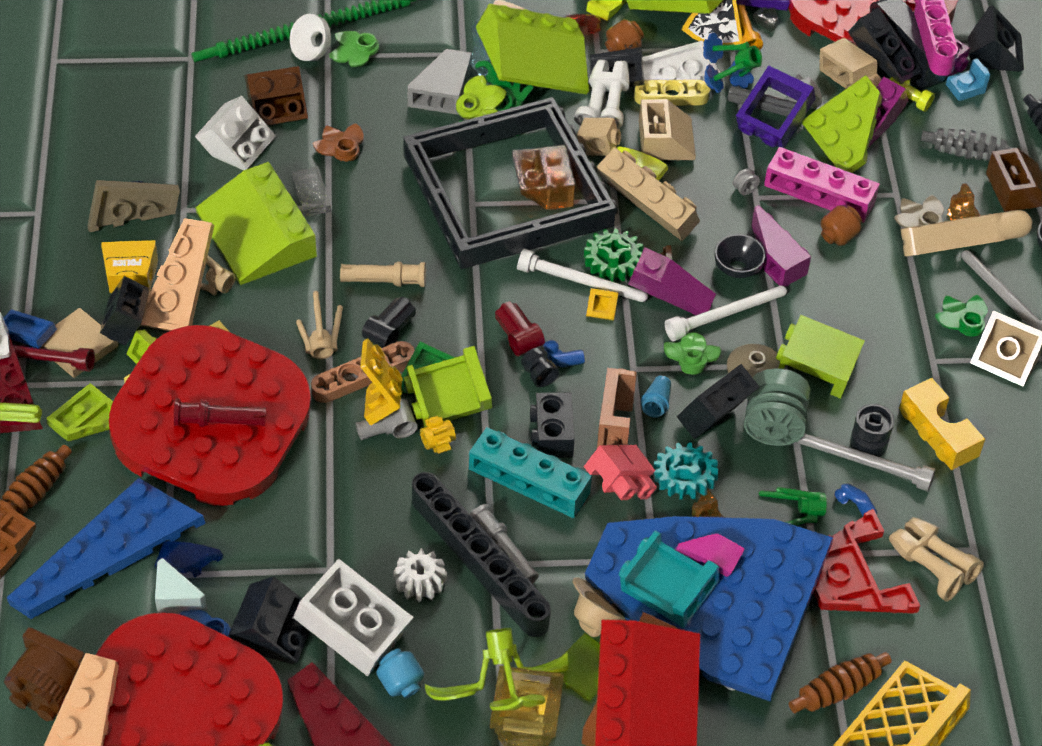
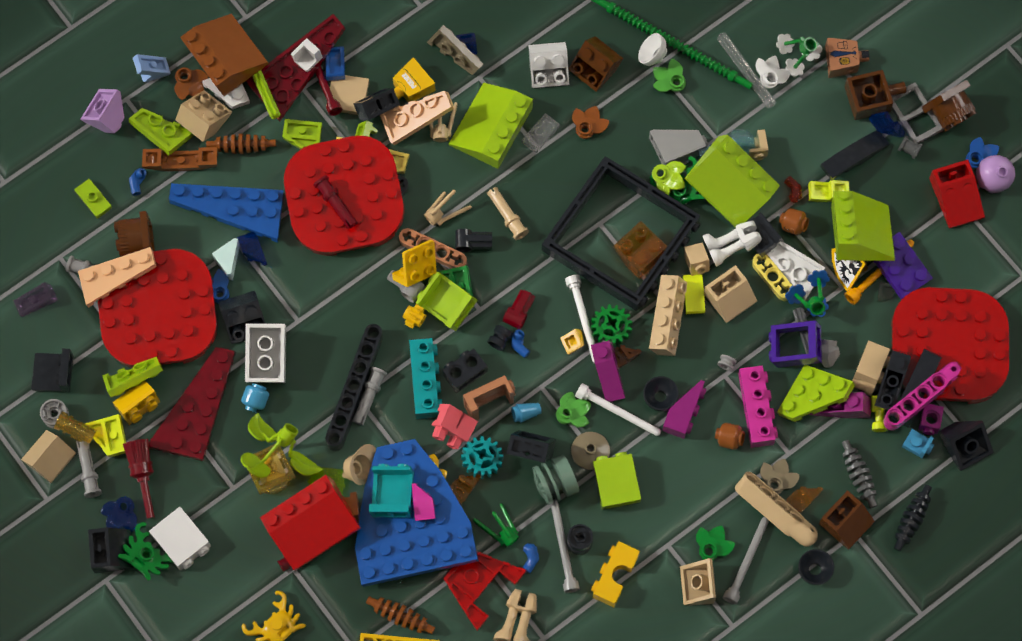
camera: 60 degrees right, 20 degrees up
white gear [394,548,447,603] -> none

